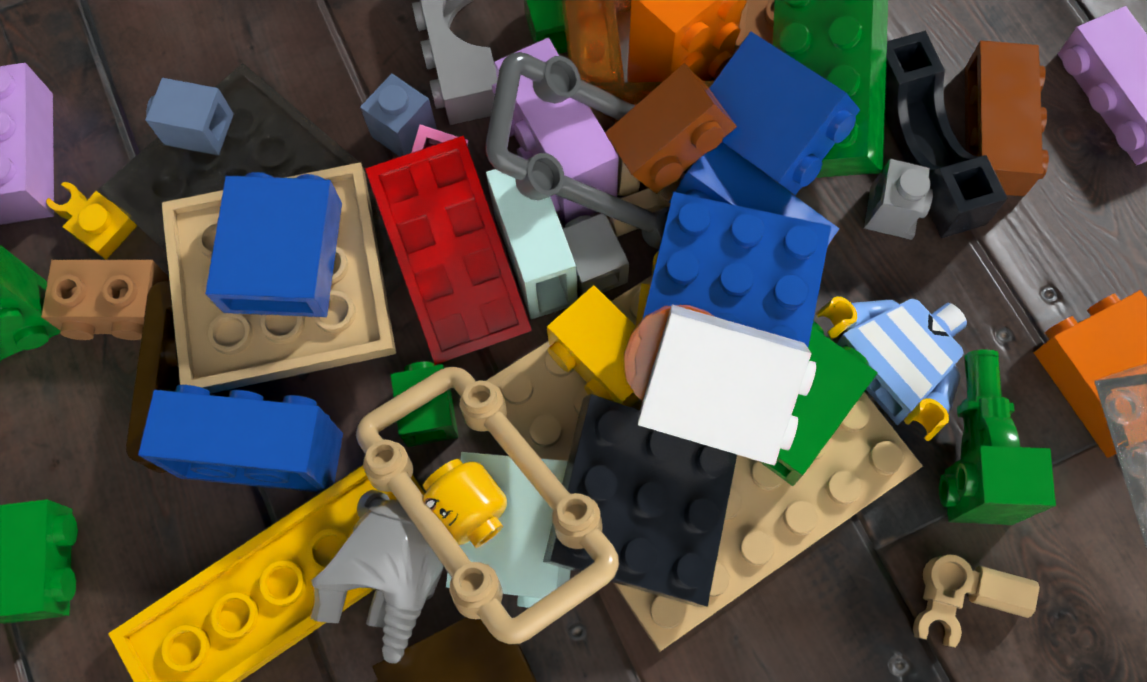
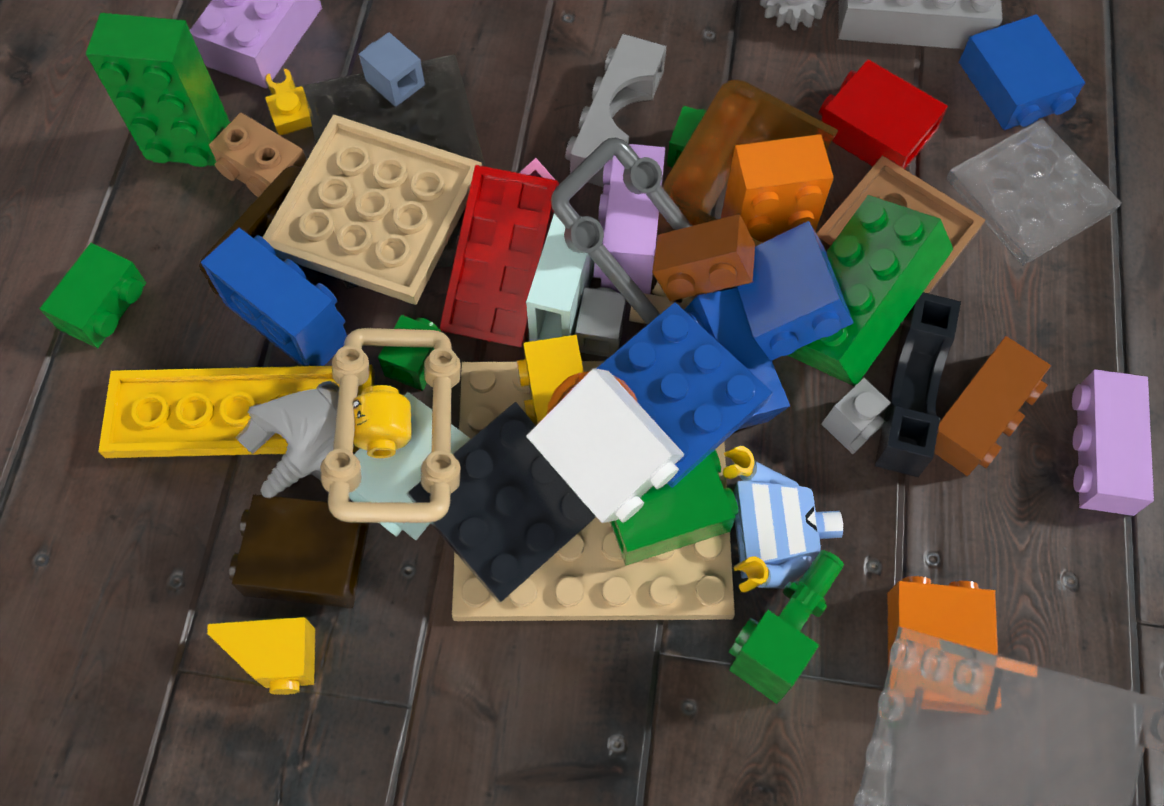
camera: 30 degrees right, 5 degrees down
blue brick [205,172,342,317] -> none
sand blue brick [360,73,437,157] -> none
tan bar [913,555,1040,648] -> none

